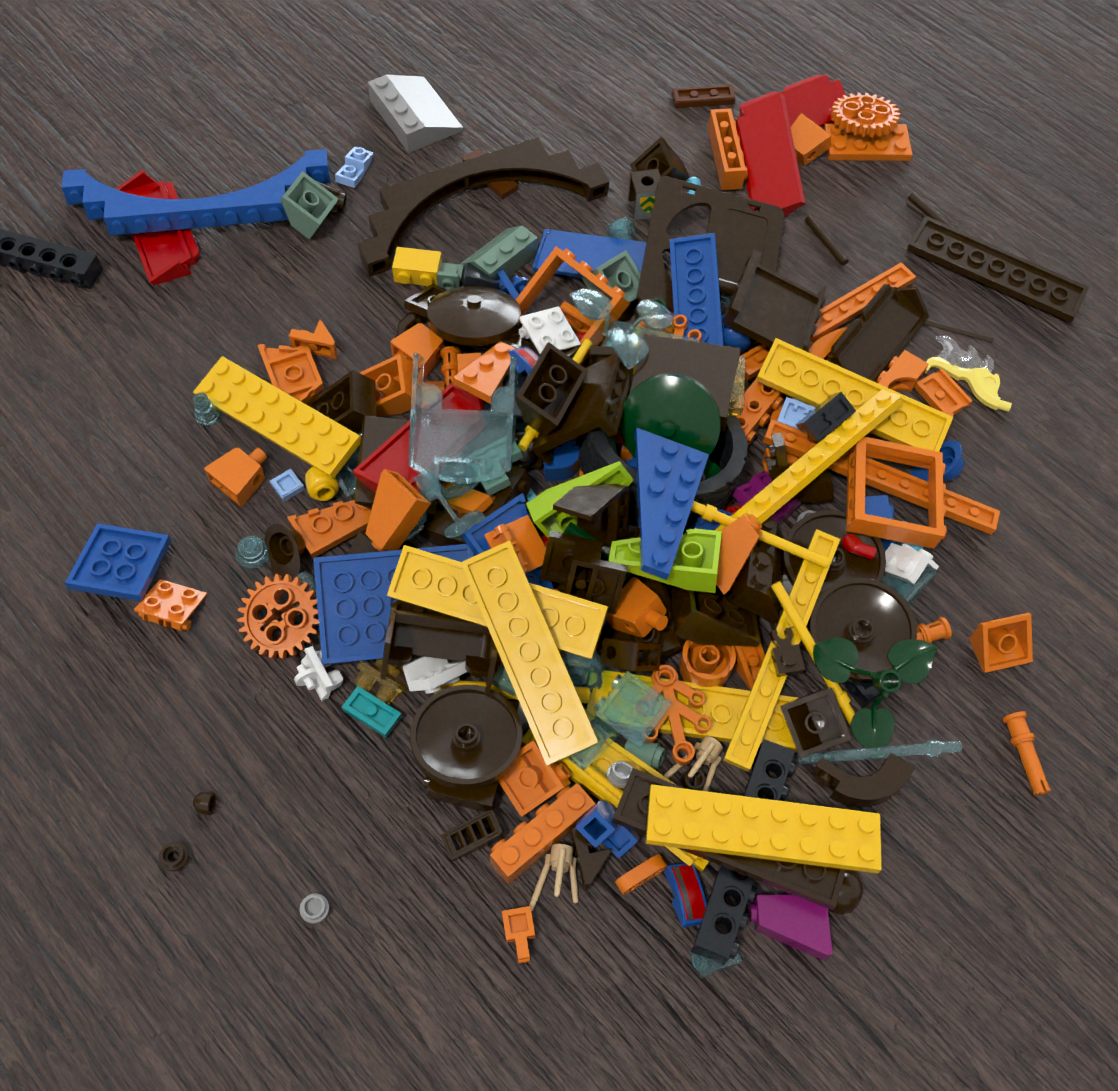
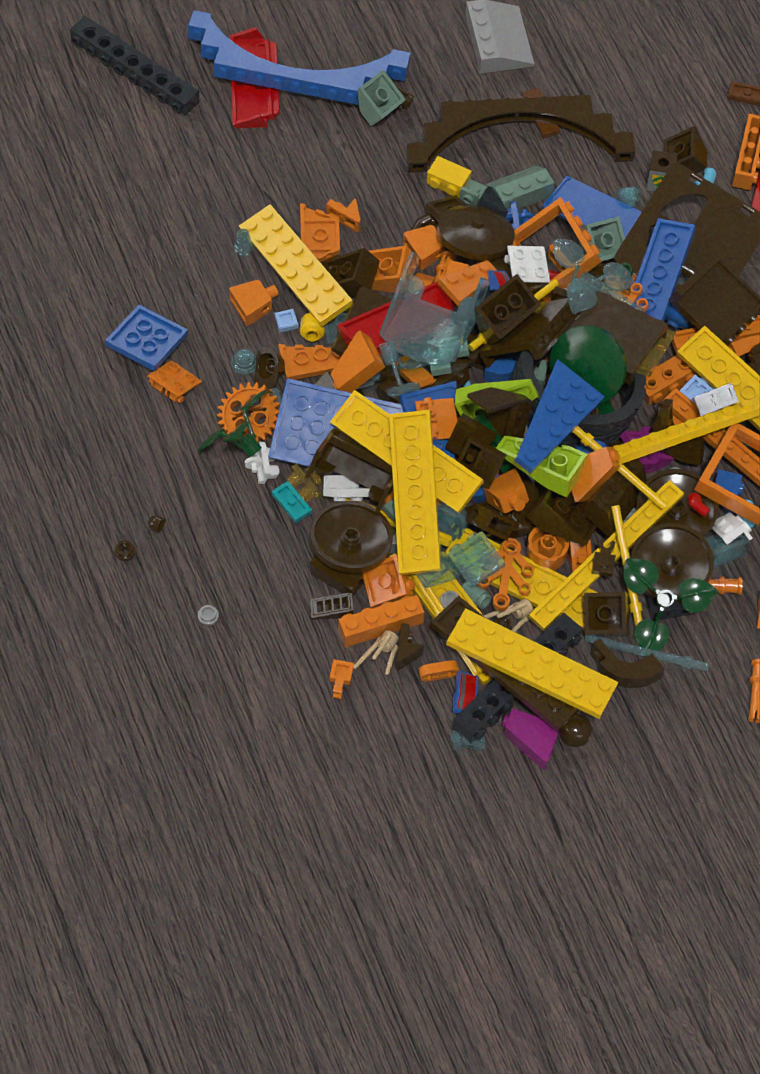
camera: 20 degrees right, 0 degrees up
light blue slope [335,147,374,188] -> none
blue brick [575,801,640,859] -> none
none -> dark green plant [198,389,272,457]

